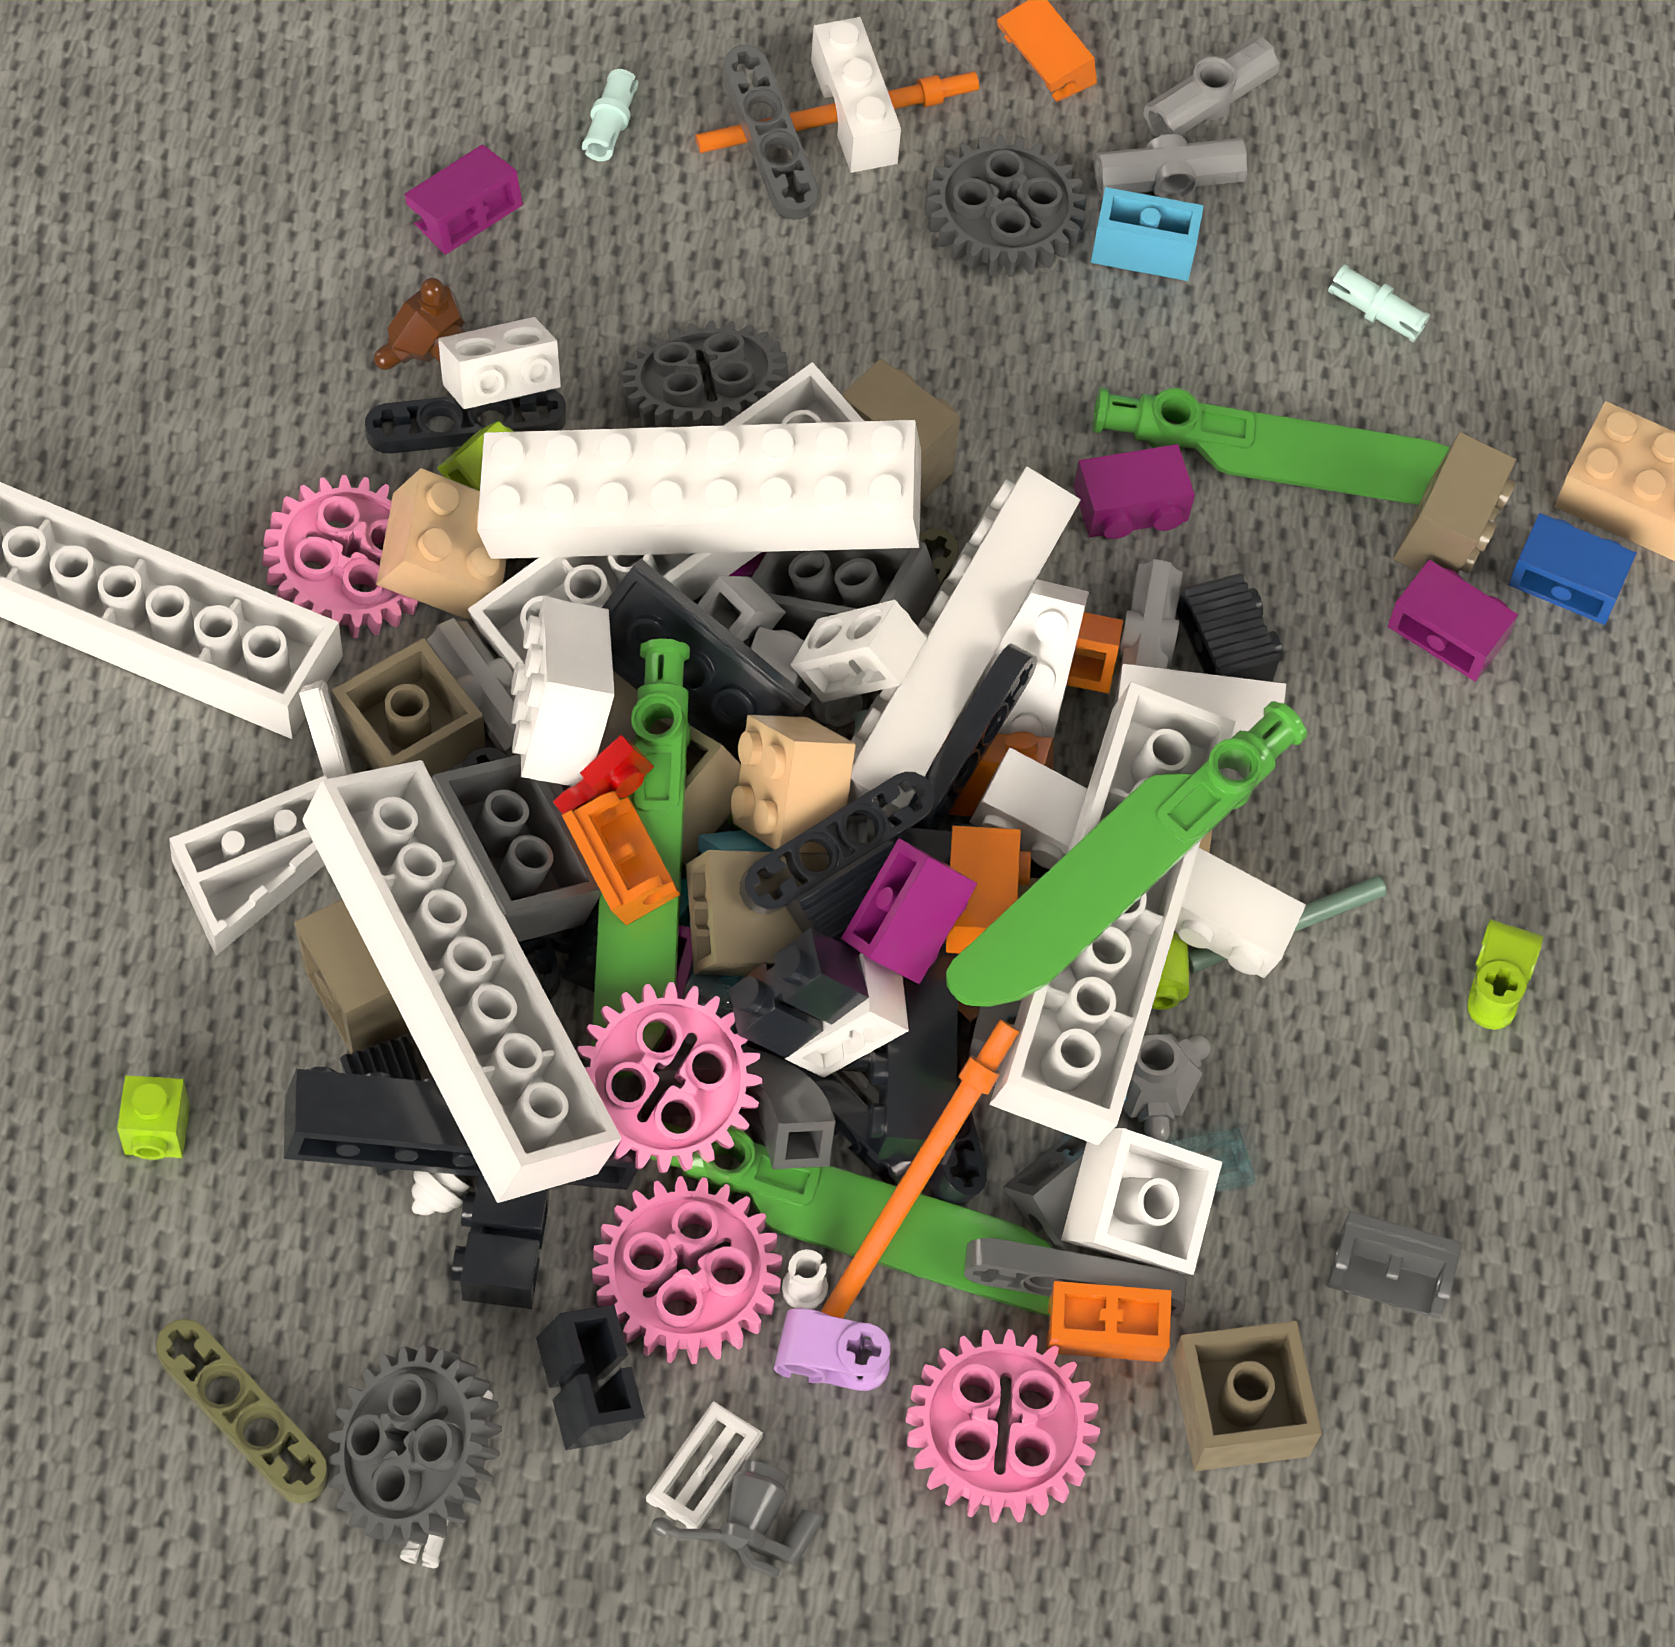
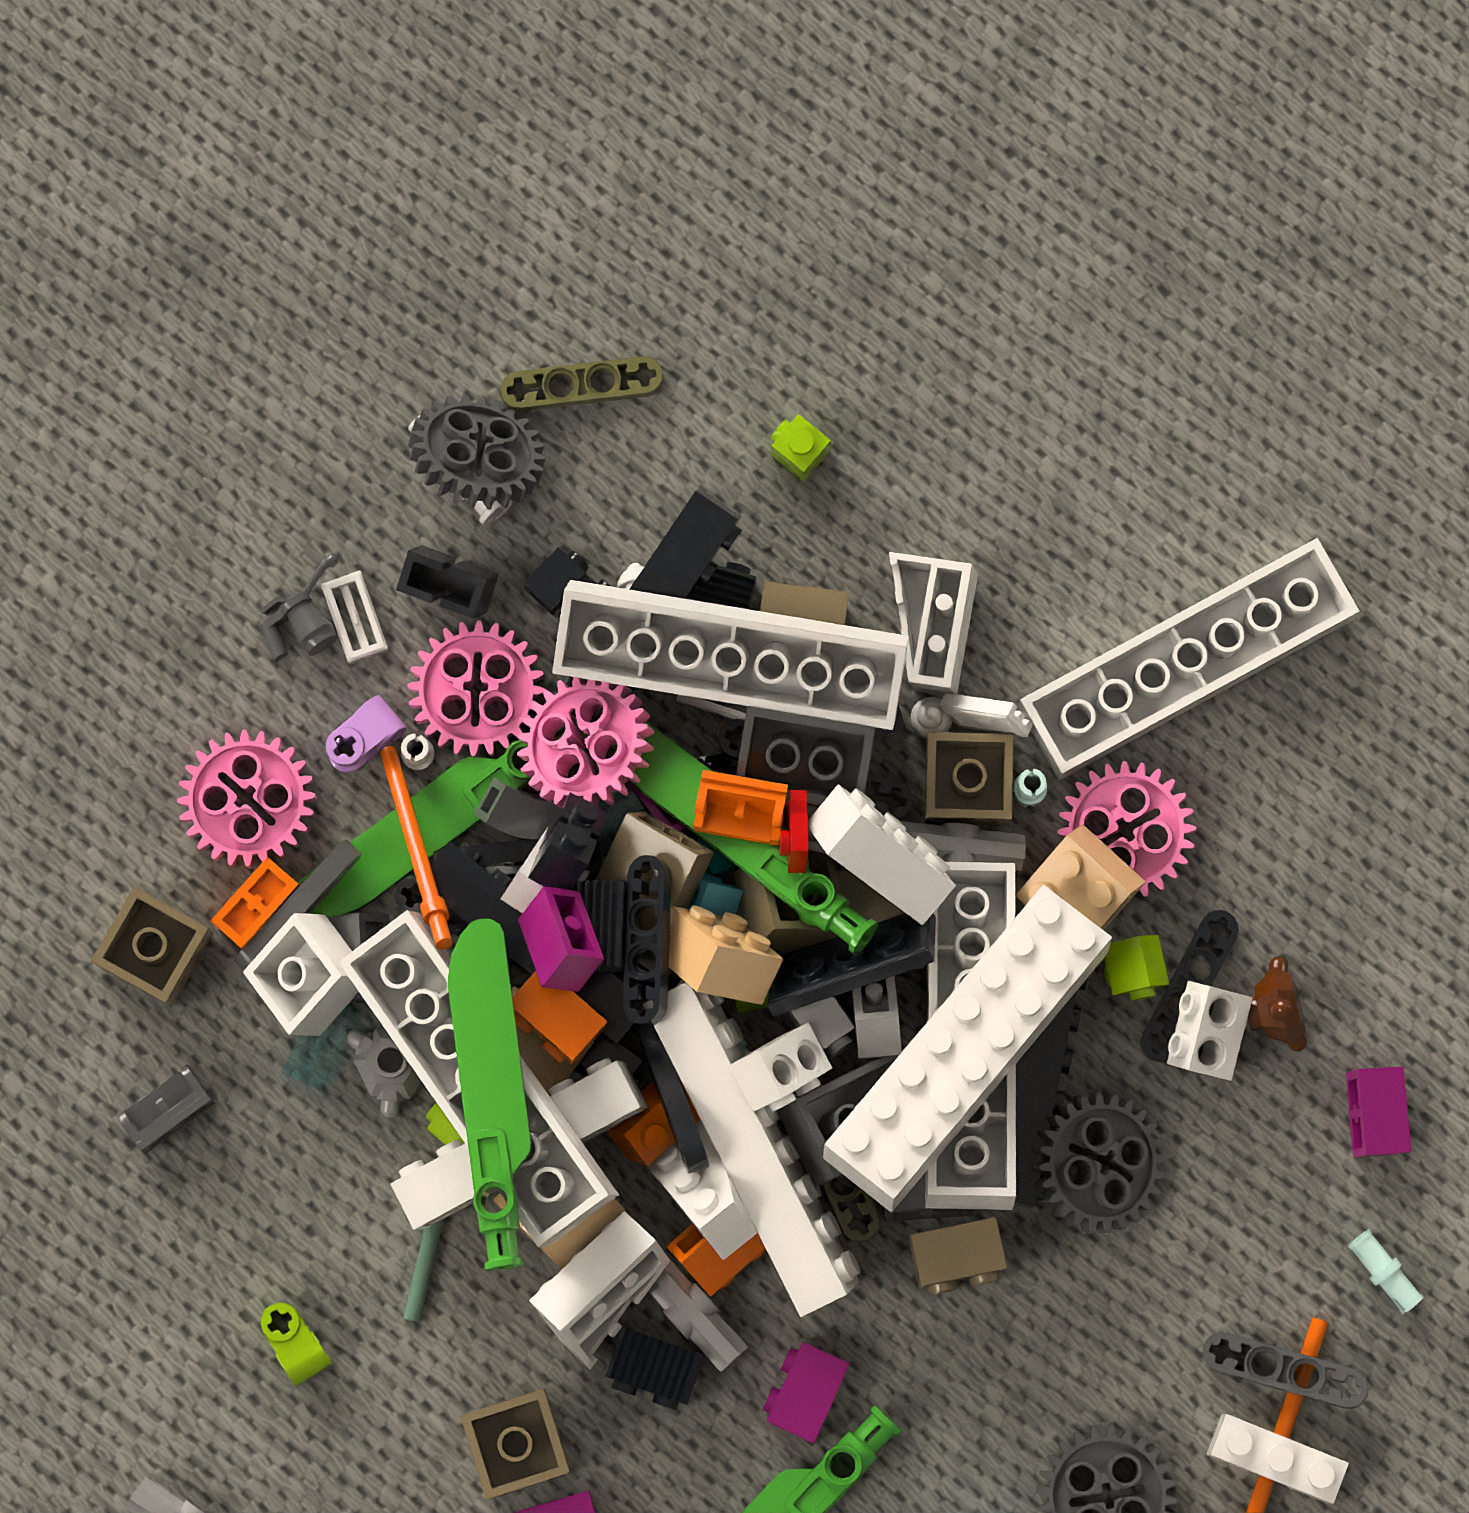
camera: 135 degrees right, 20 degrees up
none -> dark tan brick [460,1389,572,1500]
none -> light aqua pin [1013,769,1047,807]

